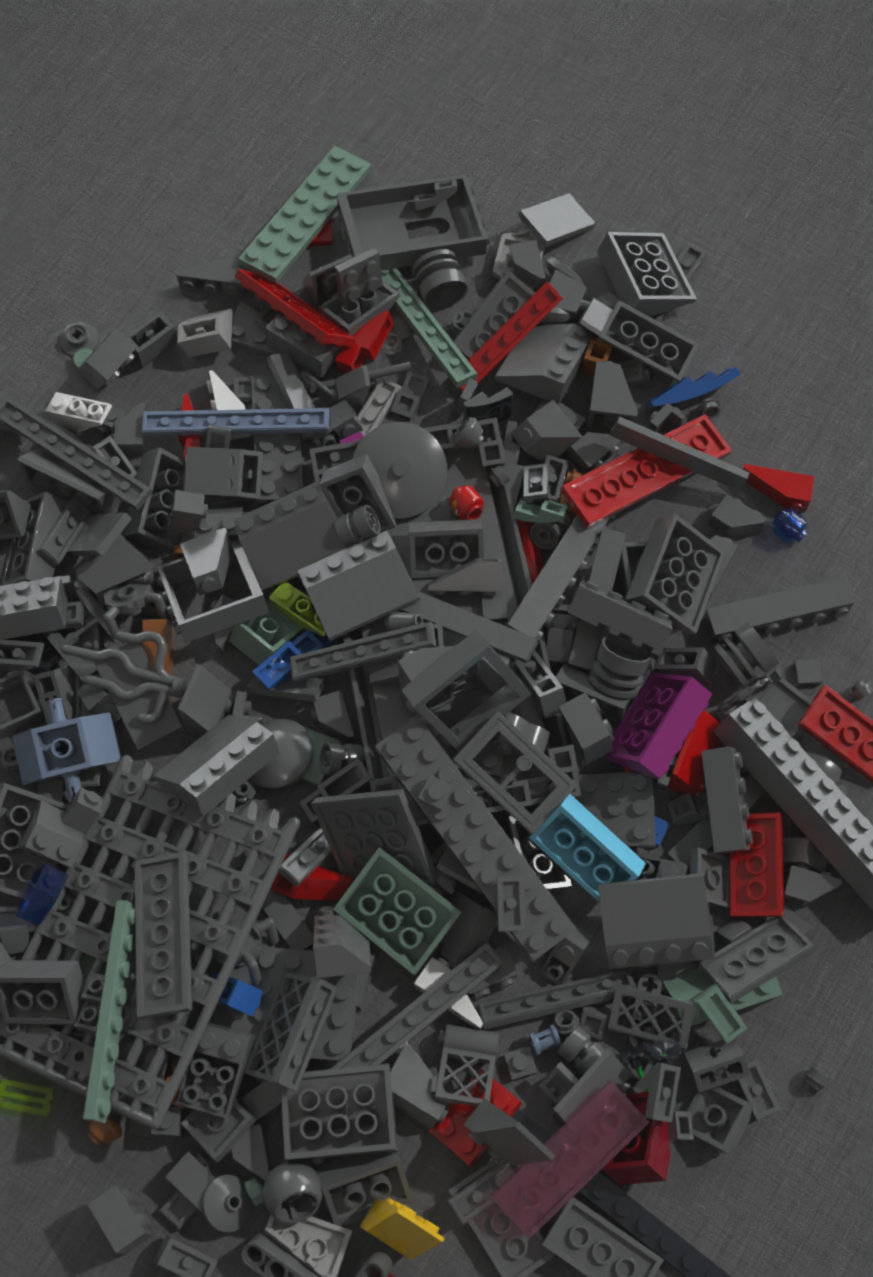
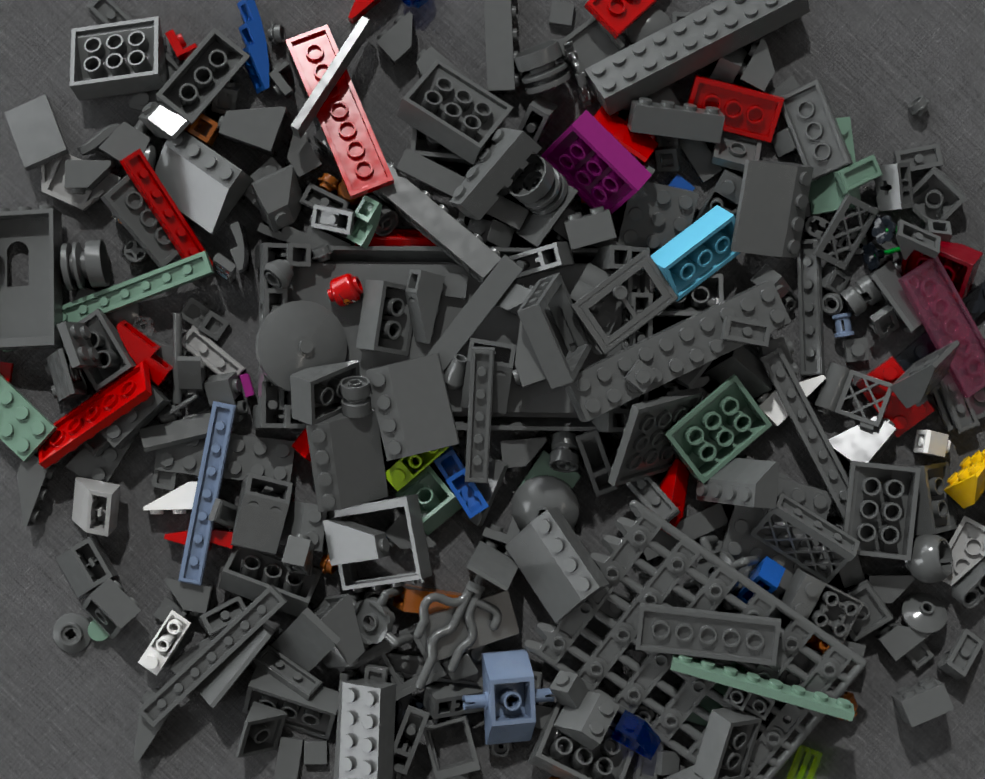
camera: 80 degrees left, 20 degrees up
sand green tile [244,1177,264,1206] -> none
none -> red bracket [165,29,198,61]
none -> white slope [913,430,951,457]

